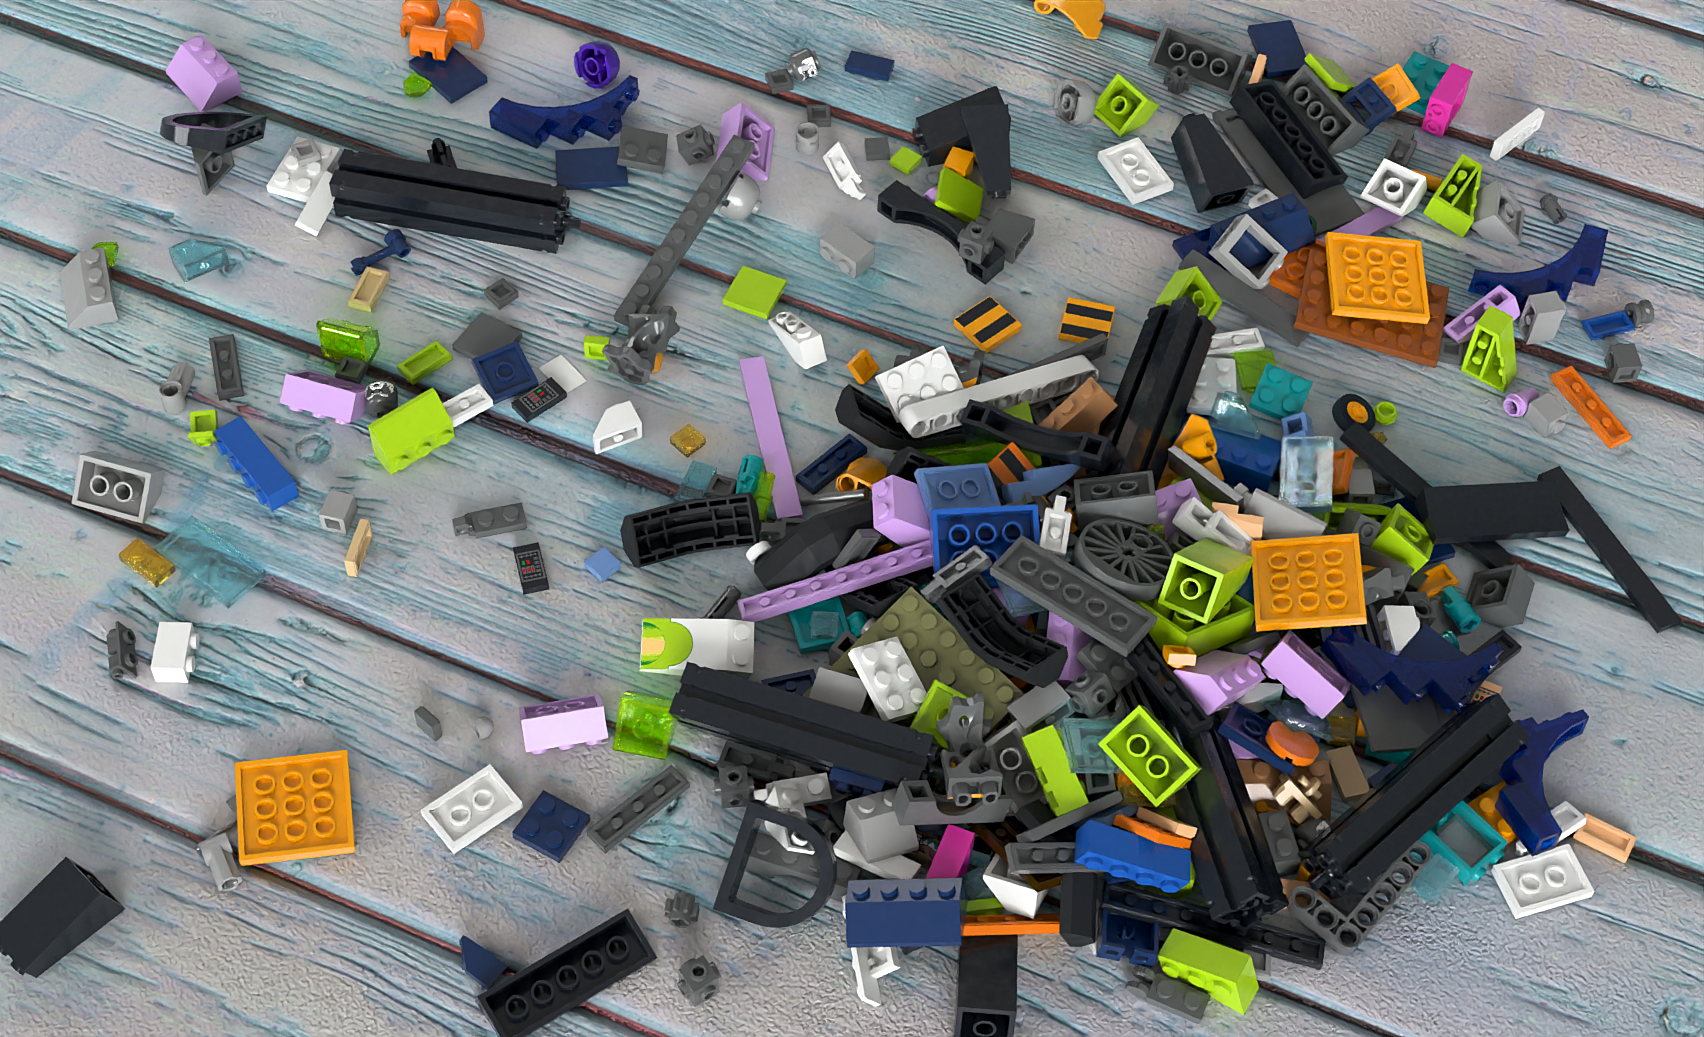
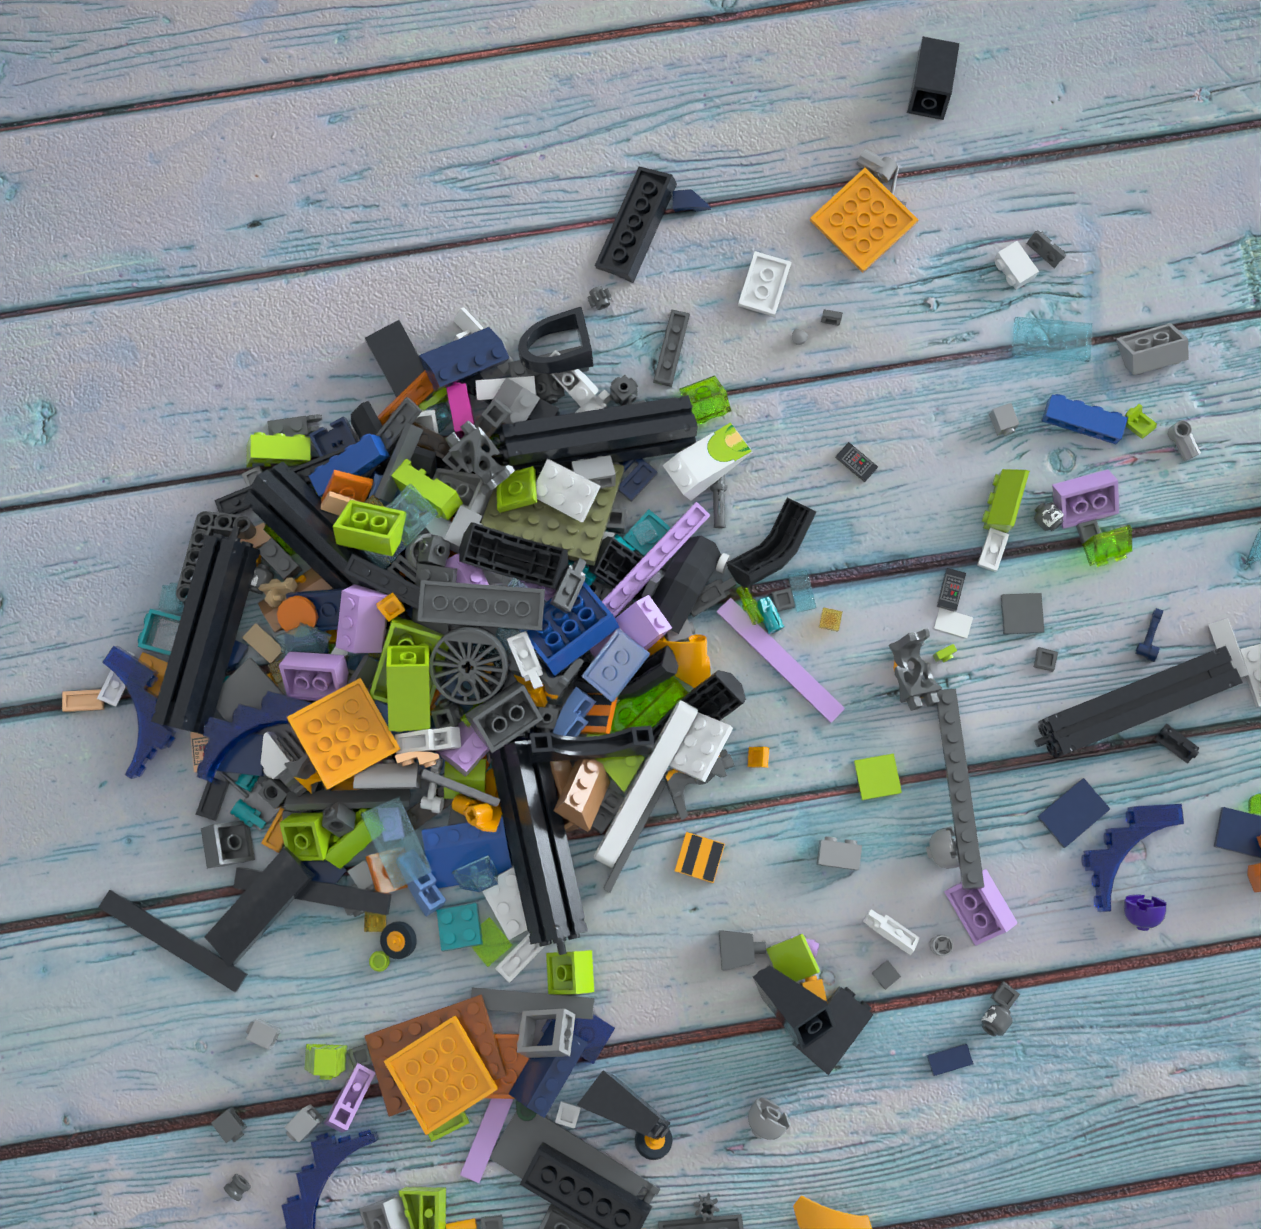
camera: 150 degrees right, 25 degrees up
clear yellow plate [118,538,176,588] -> none
dark grey tile [209,334,244,401] -> none
tan tile [344,518,373,577] -> none
tan tile [348,266,390,313] -> none
lime tile [397,340,453,385] -> none
dark grey hinge [452,502,527,539] -> none
dark blue plate [471,341,539,405] -> none
dark blue plate [512,790,590,863] -> none
slope [519,694,608,754] -> none
medium blue tile [584,547,621,582] -> none
white slope [593,400,643,454] -> none
dark grey plate [617,125,668,174] -> none
dark grey brick [676,124,715,166] -> none
dark grey brick [677,955,721,1007] -> none
white slope [768,311,827,369] -> none
dark blue tile [796,433,868,495] -> none
flat silver bar [799,489,869,506] -> none
dark grey tile [807,105,831,127] -> none
black arch [877,180,1005,285] -> none
lime tile [890,146,922,175] -> none
dark grey brick [957,221,994,265] -> none
tile [1058,297,1116,343] -> none
lime slope [1094,73,1160,137] -> none
white plate [1098,137,1174,205] -> none
white slope [1360,158,1427,217] -> none
white plate [1491,844,1594,919] -> none
lavender cone [1503,387,1539,417] -> none
orange tile [1550,365,1632,449] -> none
blue tile [1581,310,1636,341] -> none

